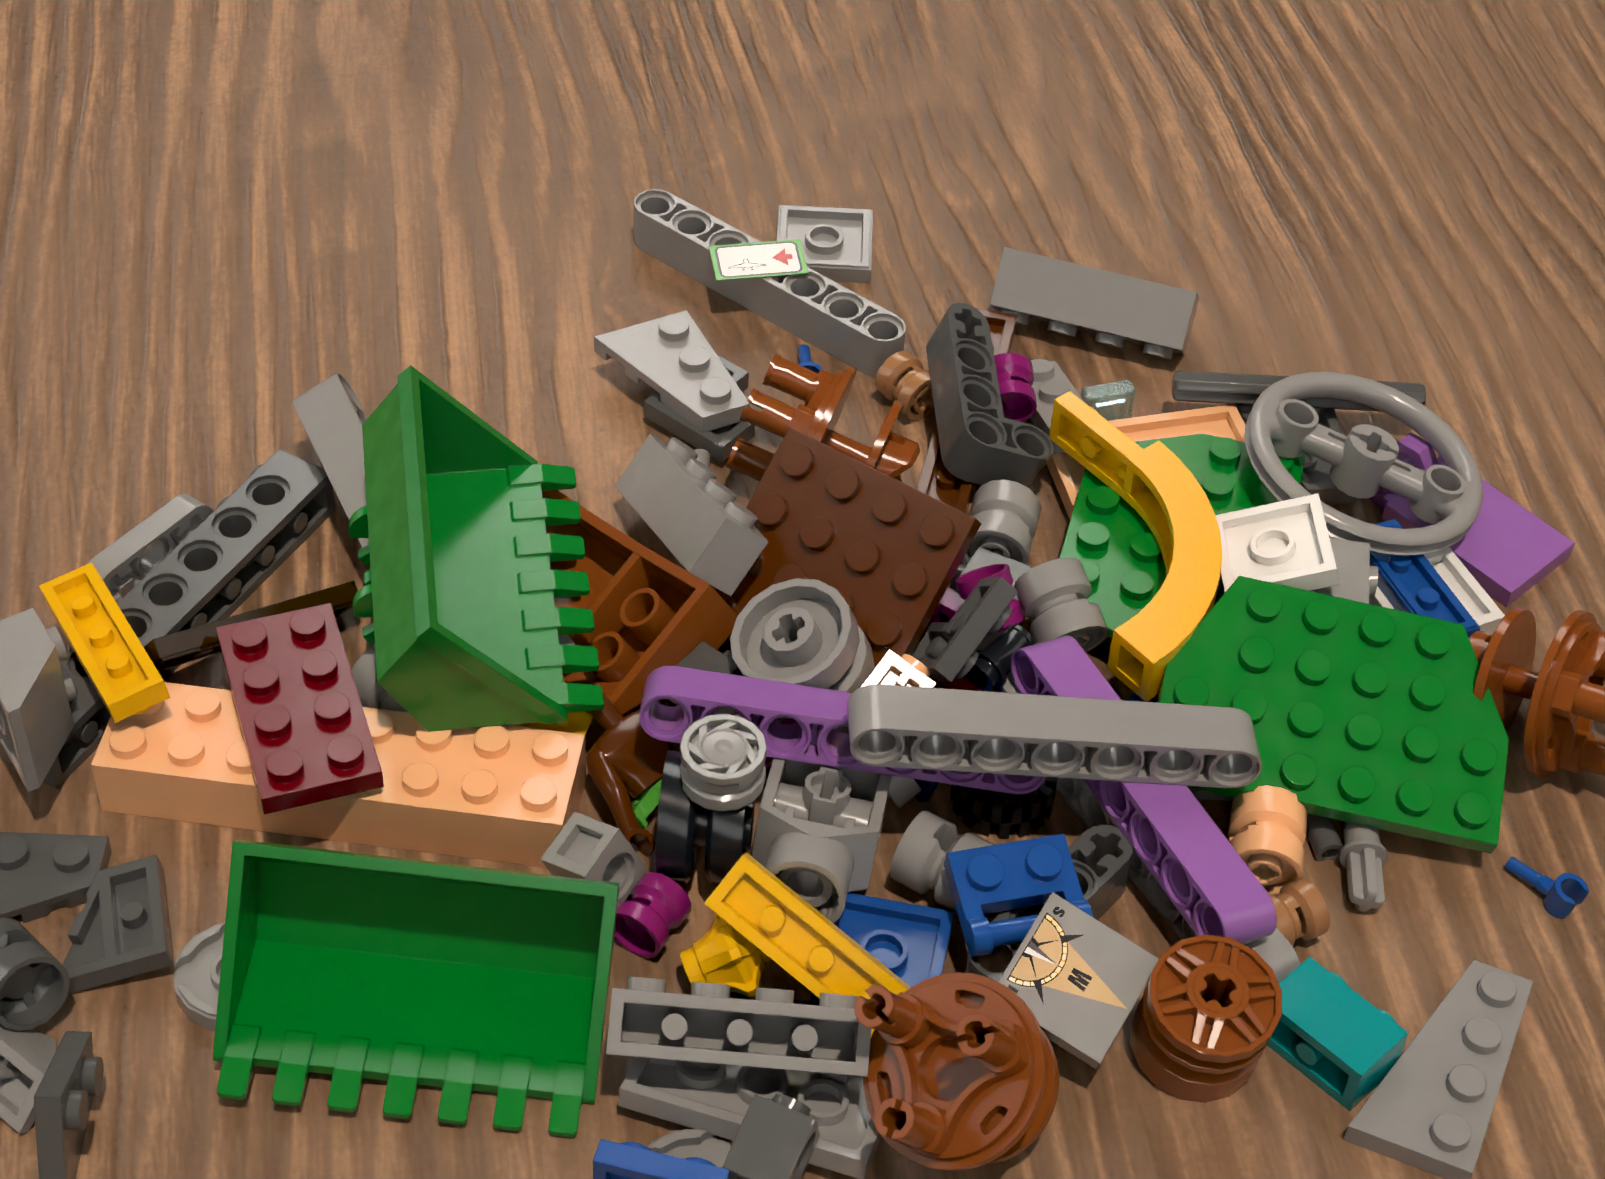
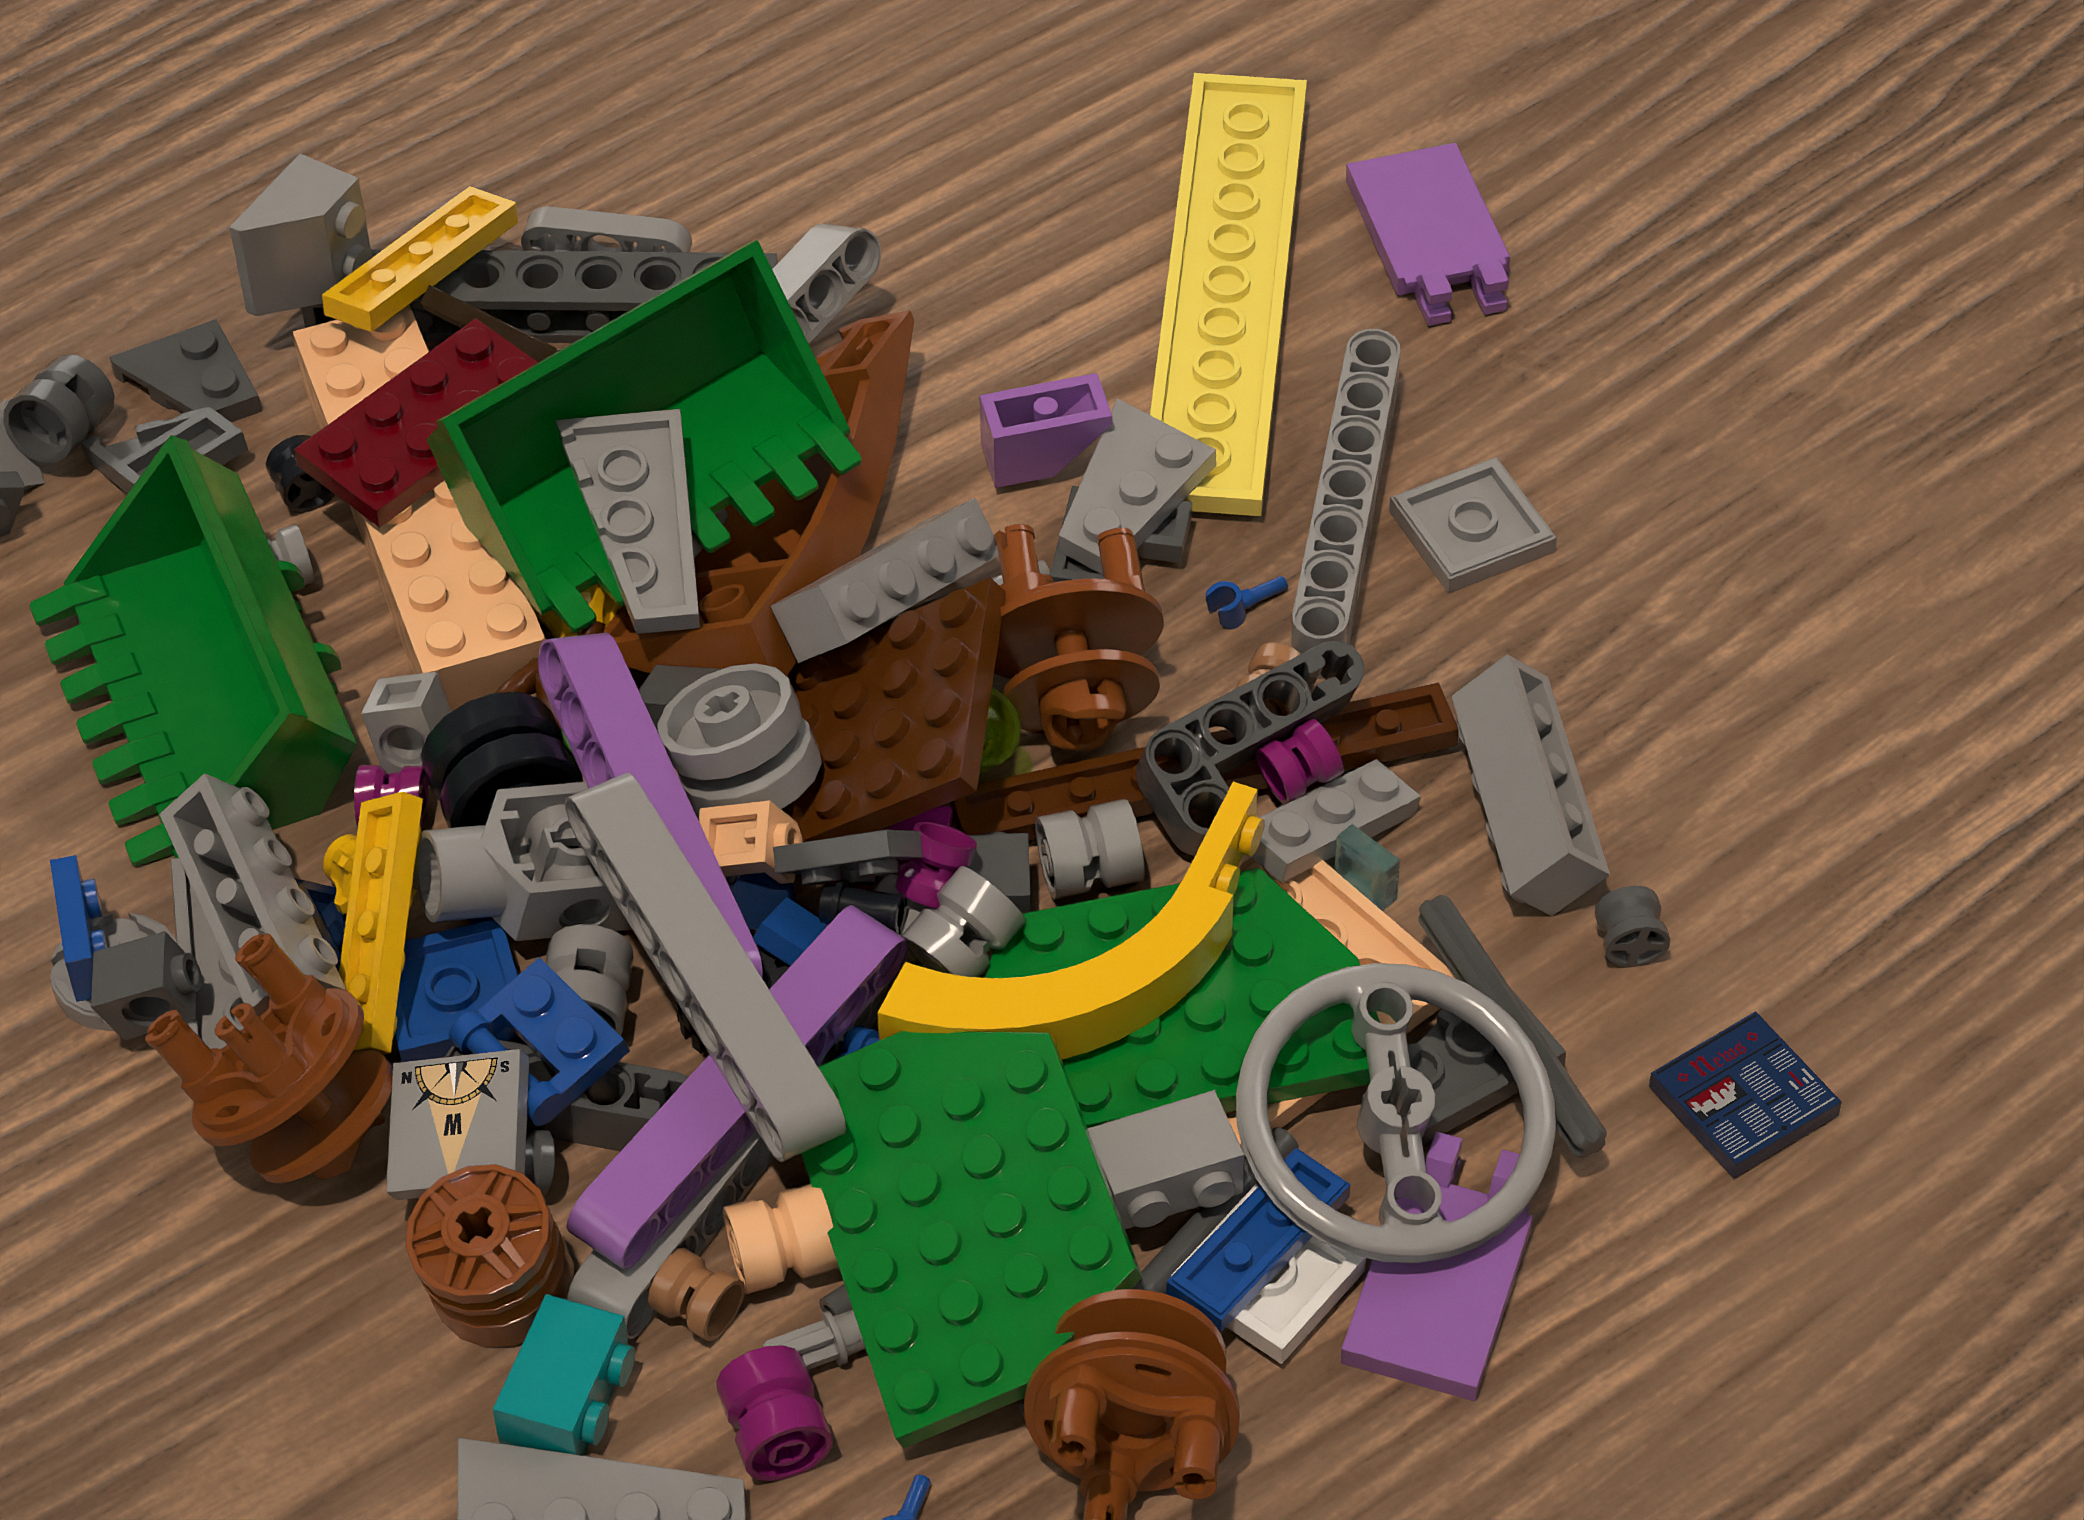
camera: 65 degrees right, 5 degrees up
light grey wheel [680,714,767,811] -> none
white sticker [709,239,809,281] -> none
white plate [1215,493,1340,592] -> none
none -> black wheel [265,435,335,512]
none -> light grey wing [556,409,700,634]
none -> magenta wheel [716,1345,833,1481]
none -> medium lavender slope [979,373,1112,488]
none -> light yellow plate [1150,73,1307,516]
none -> medium lavender tile [1346,143,1510,326]
none -> dark grey wheel [1595,885,1671,967]
none -> dark blue tile [1649,1011,1842,1178]

